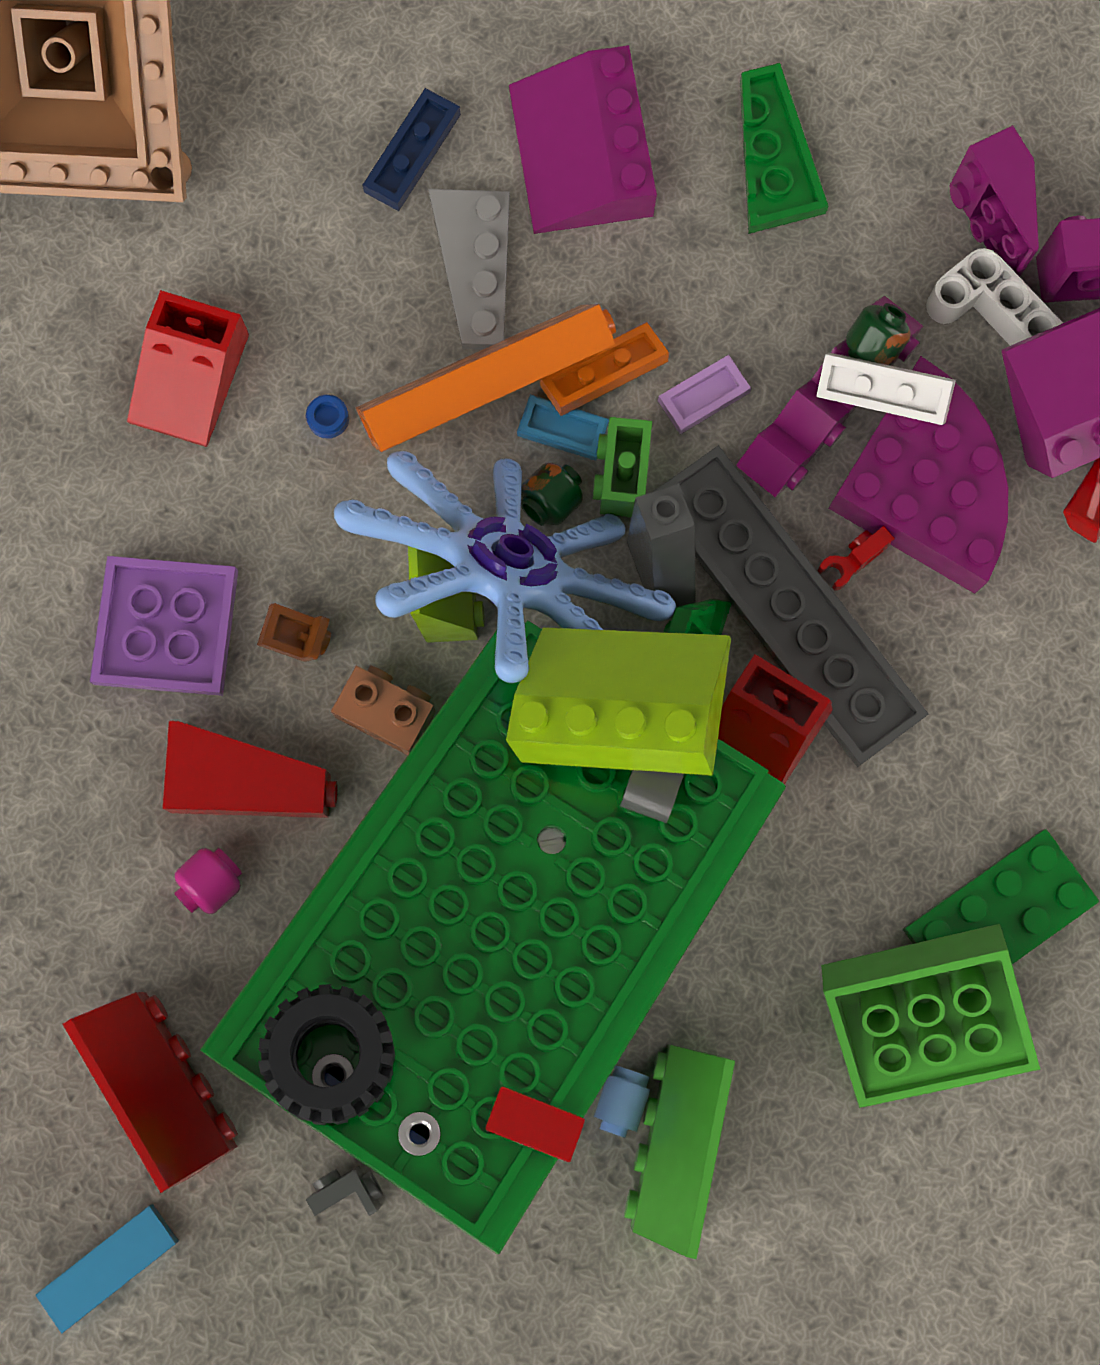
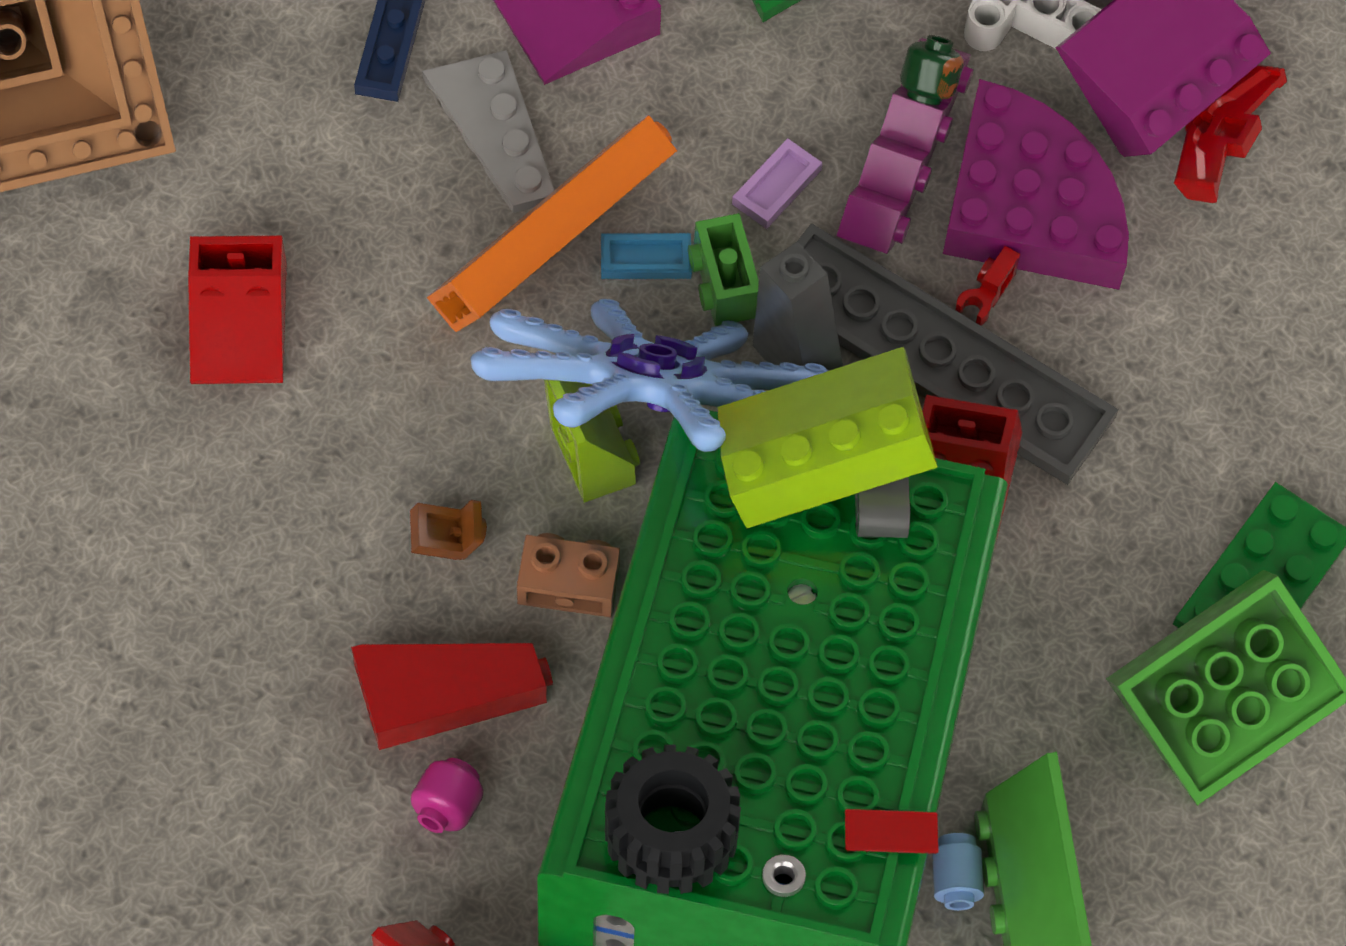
camera: 20 degrees left, 15 degrees down
medium lavender plate [90,556,238,696] -> none
blue tile [306,395,349,438] -> none
dark green head [521,463,583,526] -> none
orange plate [540,322,669,416] -> none
white plate [816,353,956,425] -> none

